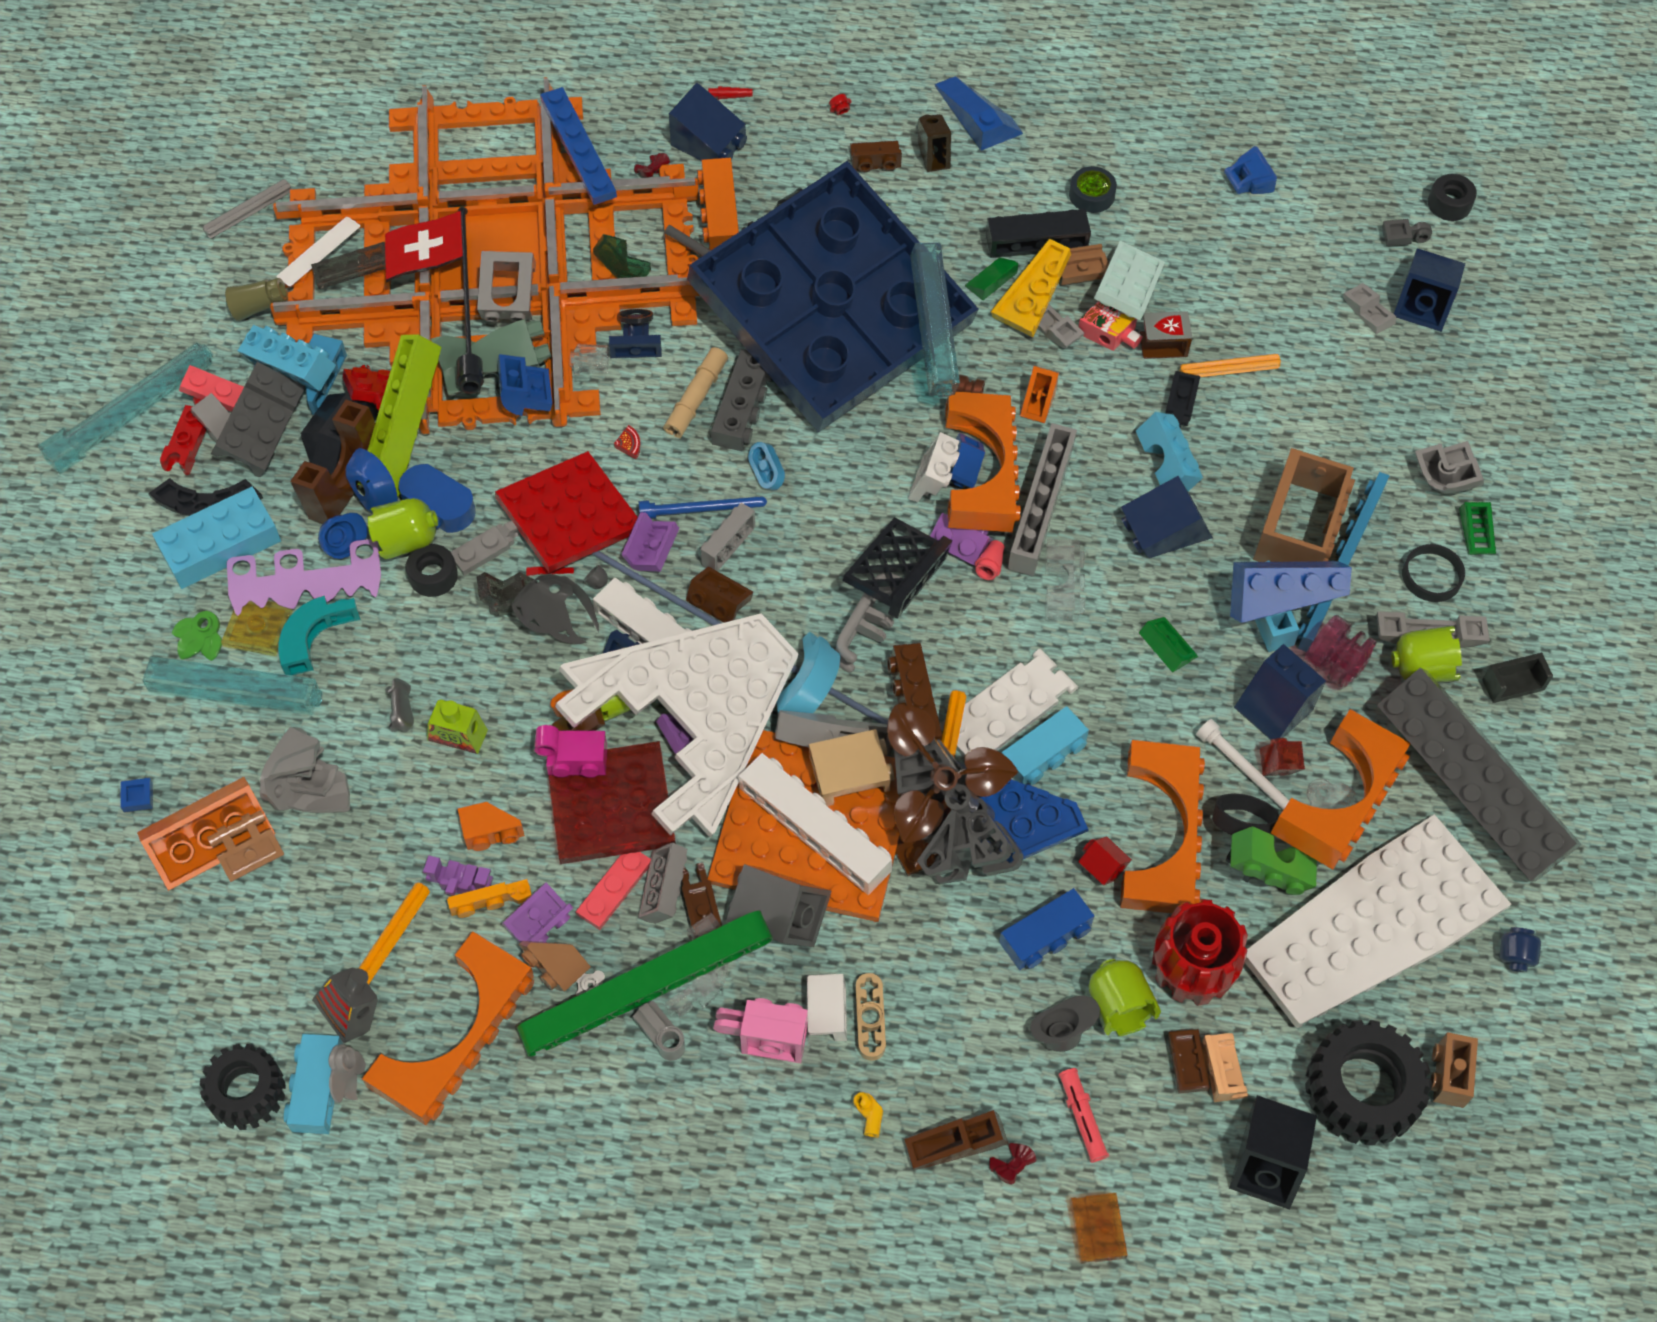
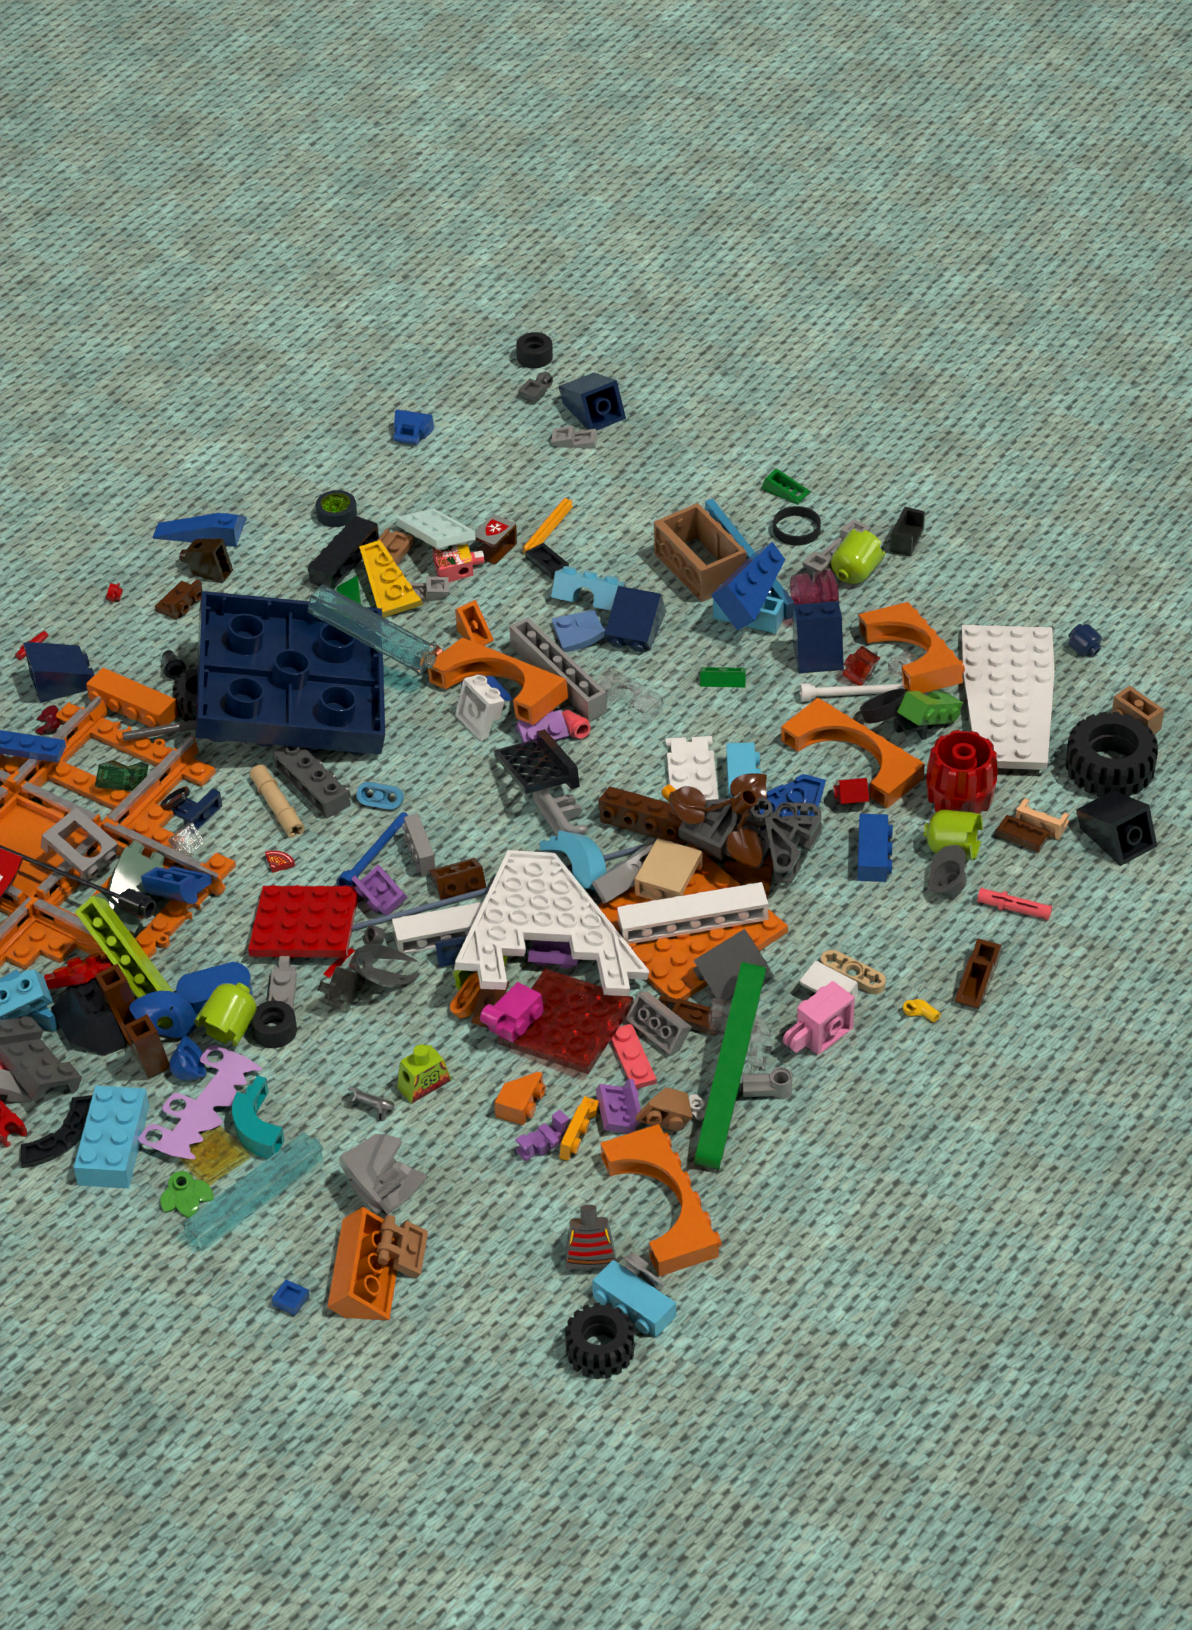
camera: 50 degrees left, 15 degrees down
light orange axle [359,882,430,985] -> none
dark red piece [990,1143,1037,1185] -> none
clear orange plate [1070,1193,1128,1264] -> none
dark grey brick [1377,667,1582,882] -> none
light grey brick [1415,441,1484,494] -> none
none -> medium blue plate [552,610,605,652]

